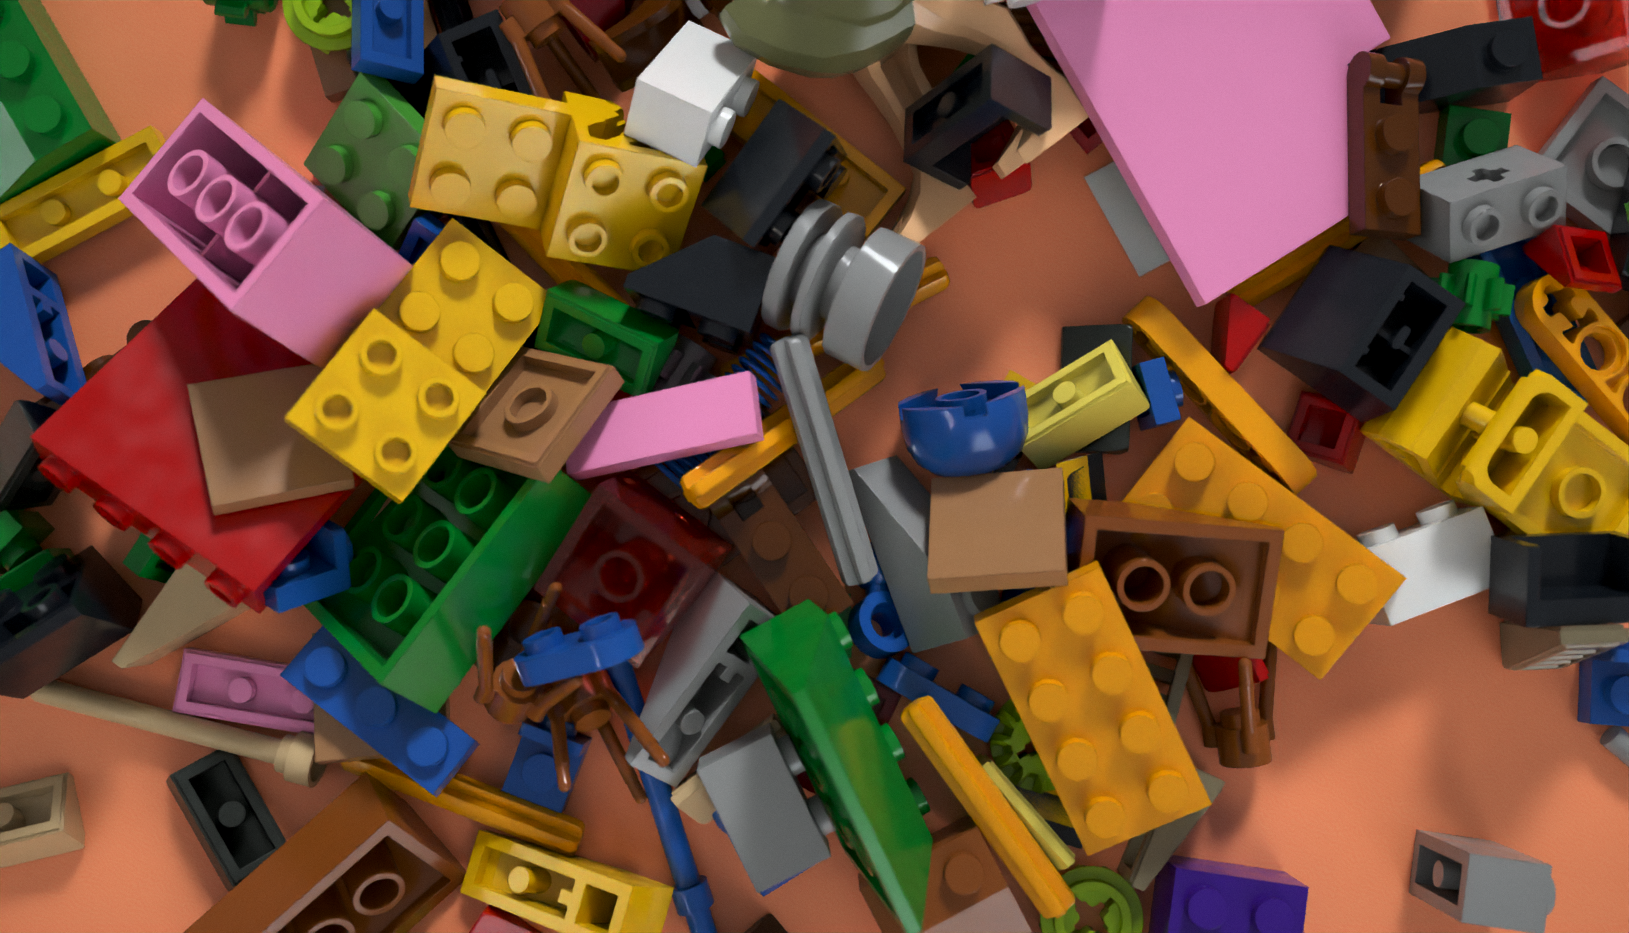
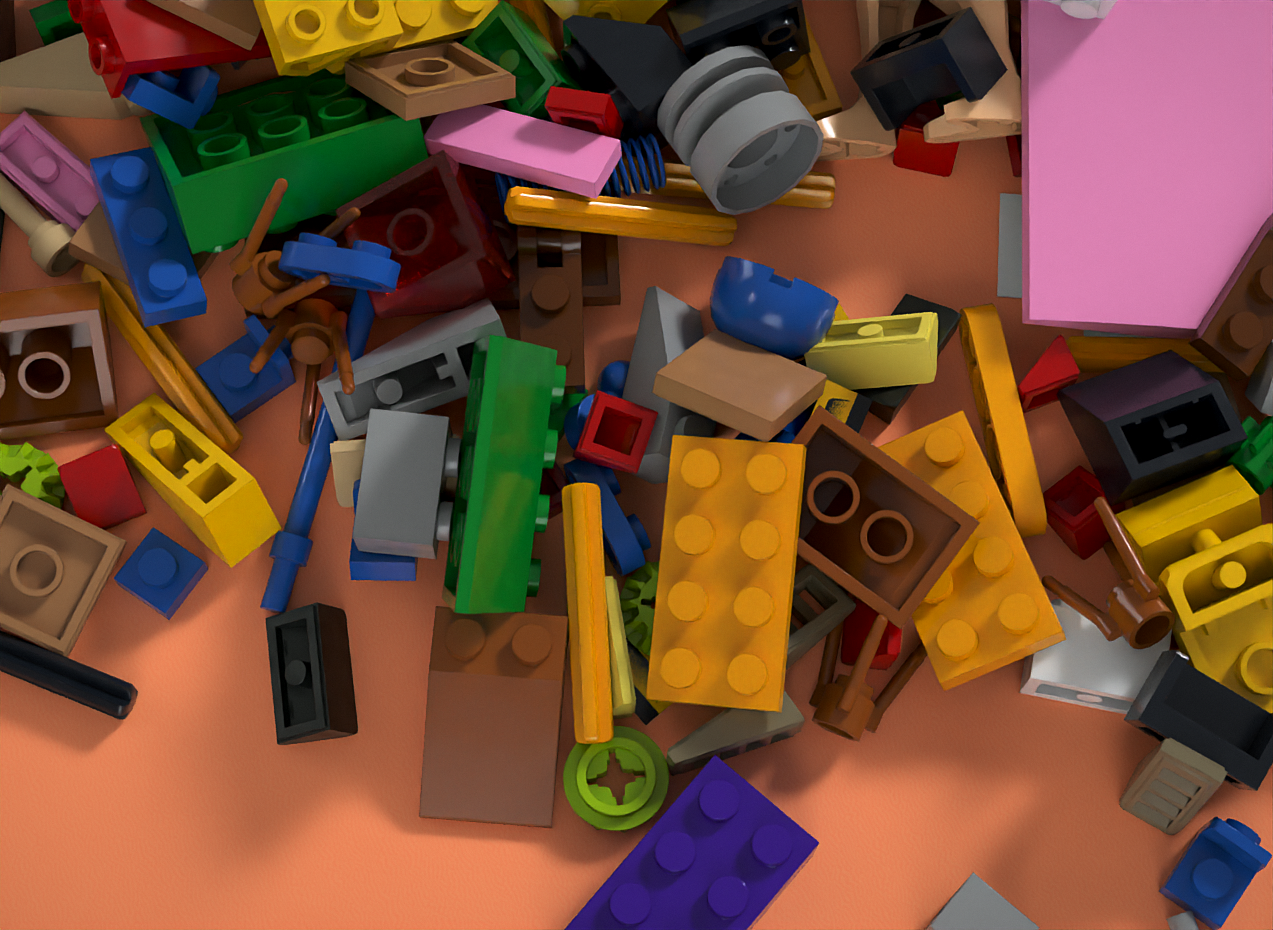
camera: 25 degrees right, 15 degrees down
light grey axle [770,334,878,586] -> none
blue plate [1132,357,1184,431] -> none
none -> red tile [544,86,624,139]
none -> red slope [572,390,658,474]
none -> dark orange plant [1041,497,1175,649]

